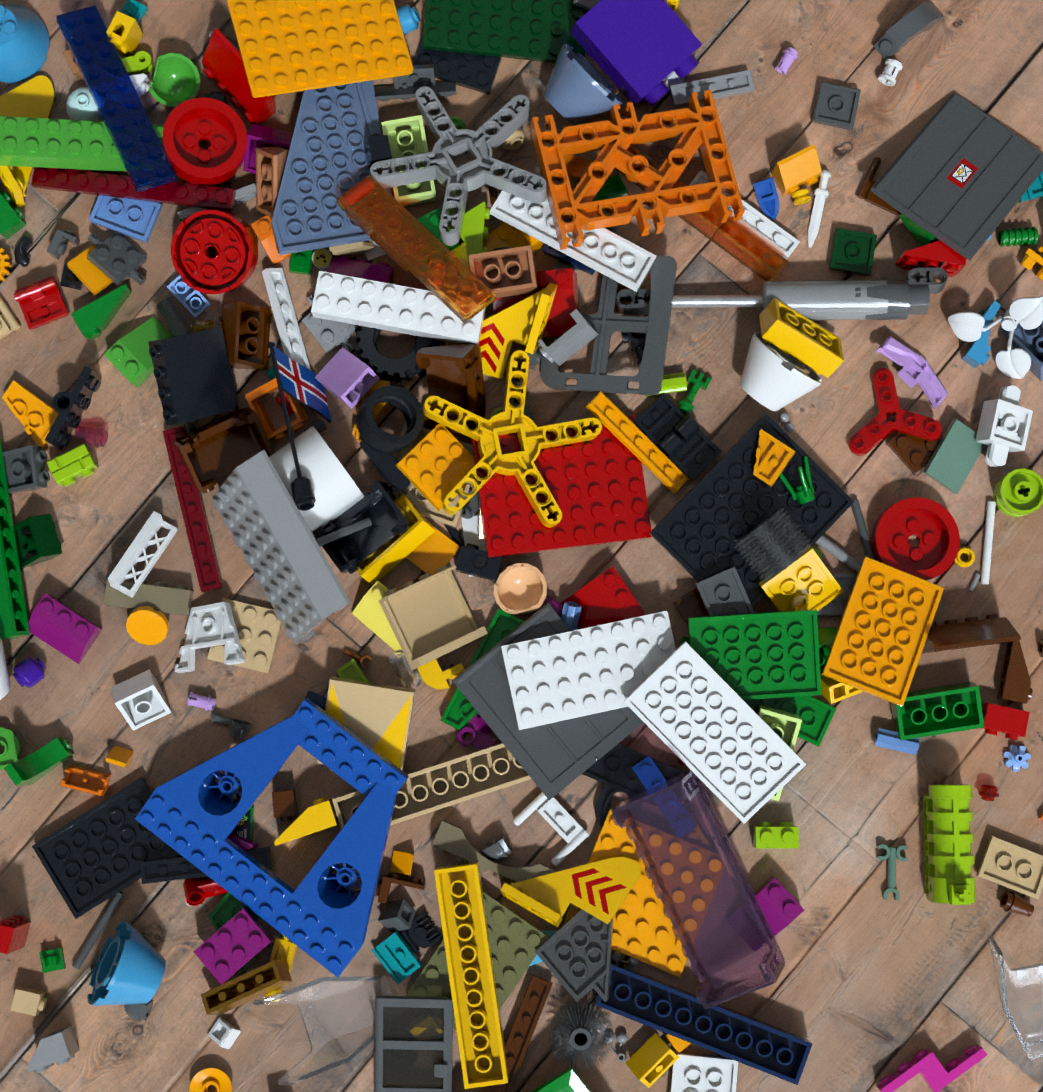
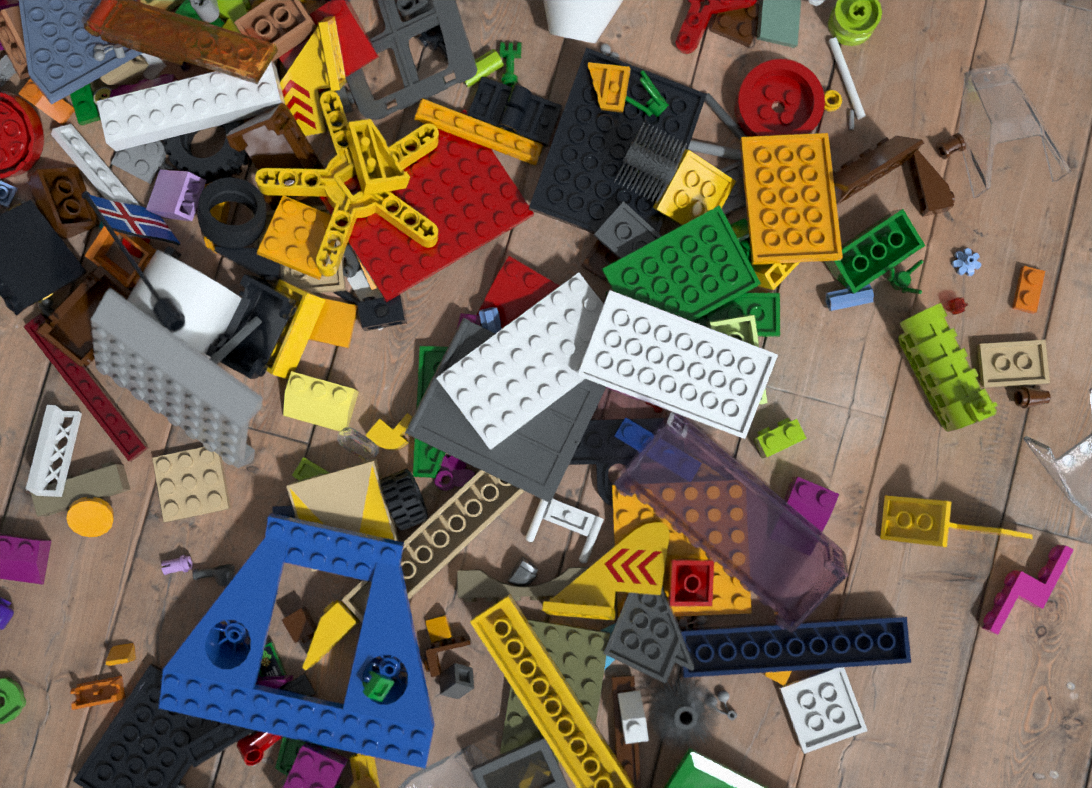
camera: 20 degrees left, 0 degrees up
green arch [4,737,74,786] -> none
white slope [111,669,171,731] -> none
white wing [175,602,245,673] -> none
dark orange hand [344,649,372,668] -> none
teal plate [372,930,423,984] -> none
tan panel [379,565,488,670] -> none
black piece [400,911,443,953] -> none
light nougat cylinder [493,563,547,614] -> none
light grey panel [538,309,599,366] -> none
yellow brick [625,1033,679,1088] -> none
sand green bar [877,844,908,900] -> none
red brick [980,703,1030,740] -> none
none -> light grey piece [94,44,125,61]
none -> yellow wedge [346,119,410,196]
none -> green tile [362,671,394,702]
none -> black tyre [381,469,428,530]
none -> white slope [617,690,649,744]
none -> red slope [668,557,714,606]
none -> yellow piece [880,495,1033,547]
none -> green plant [887,260,923,294]

